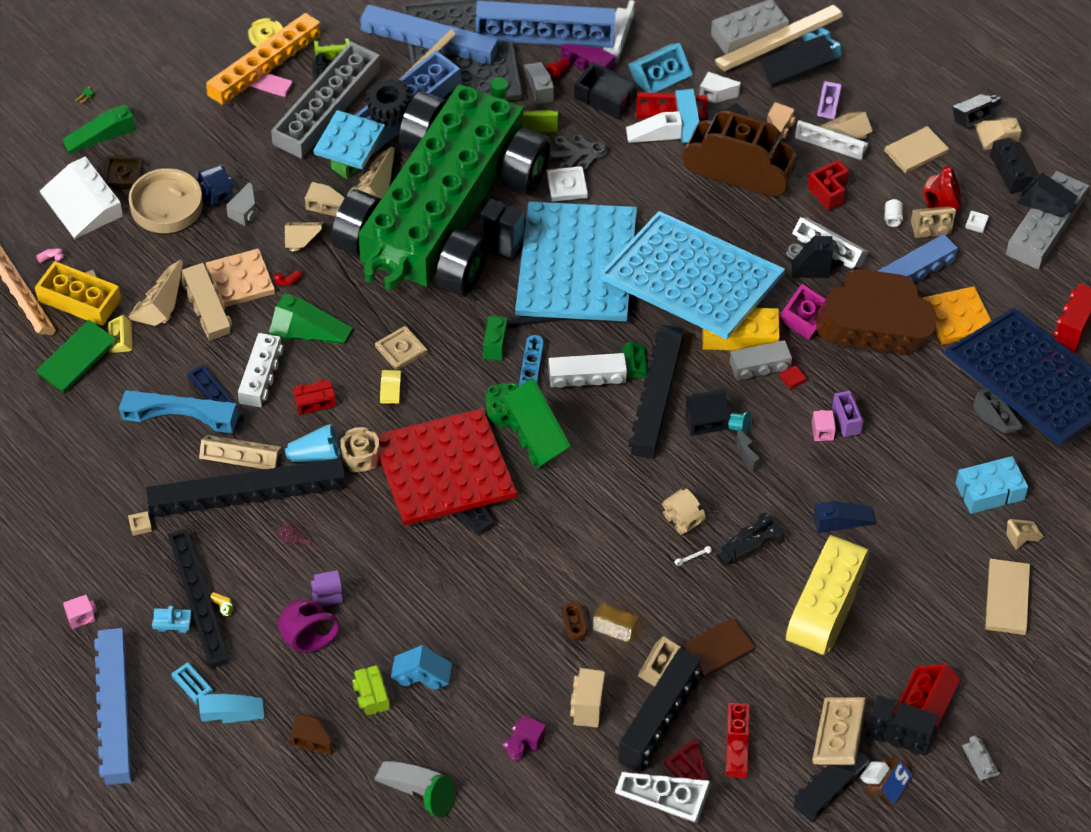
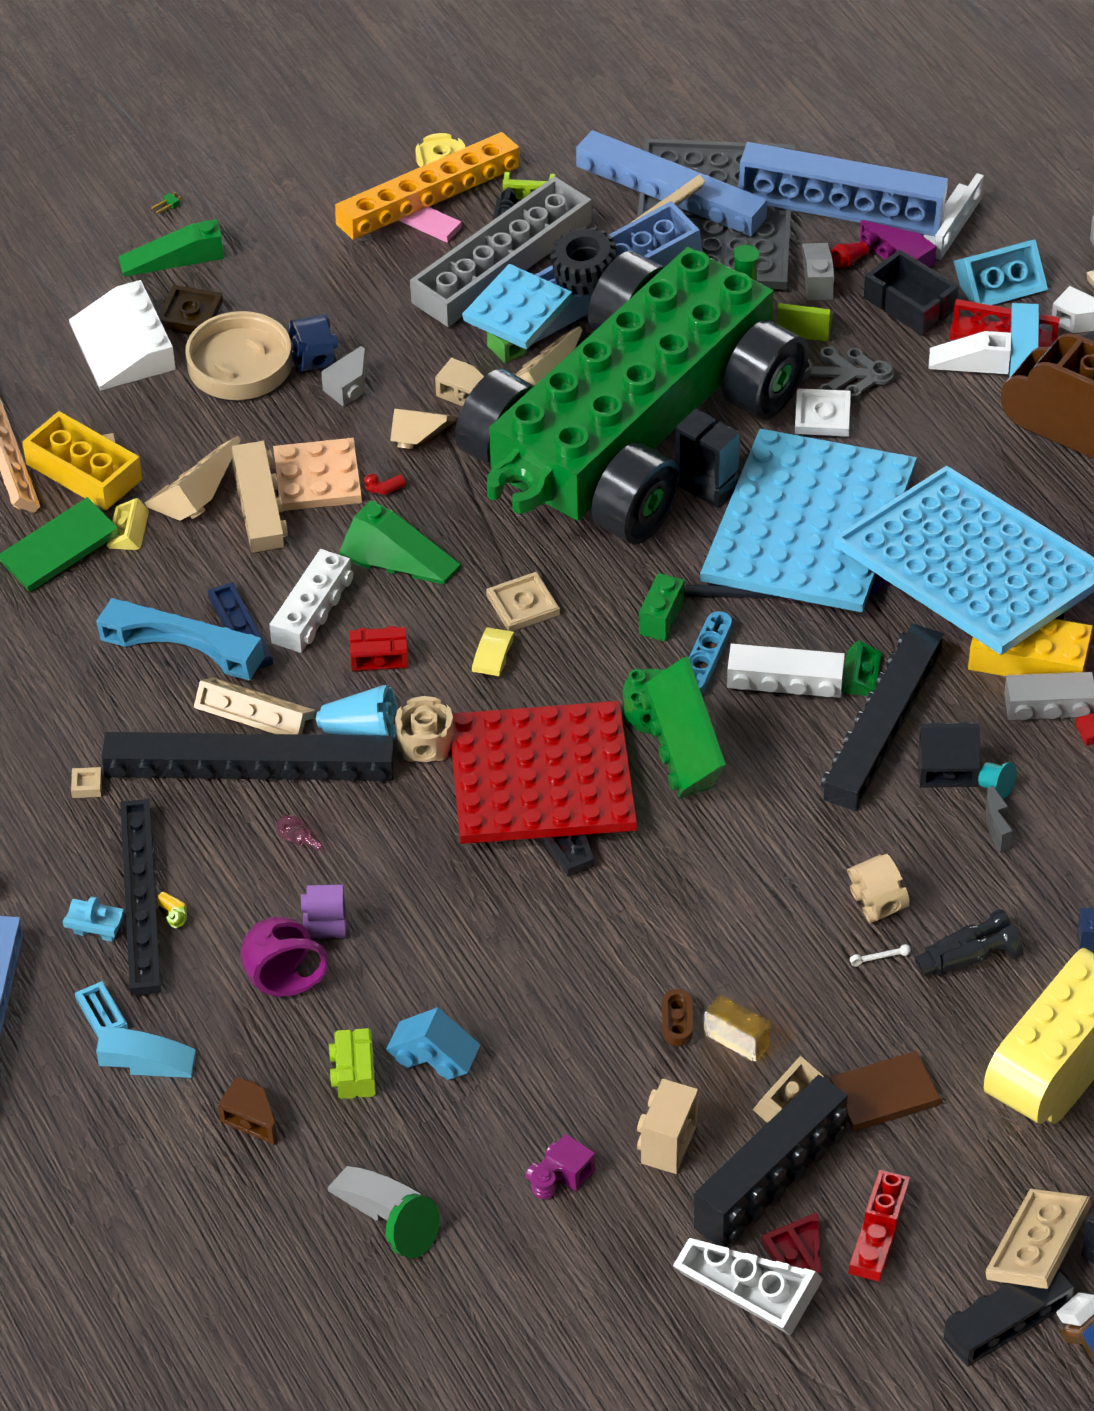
camera: 15 degrees right, 5 degrees down
bright pink arm [36,248,65,264] -> none

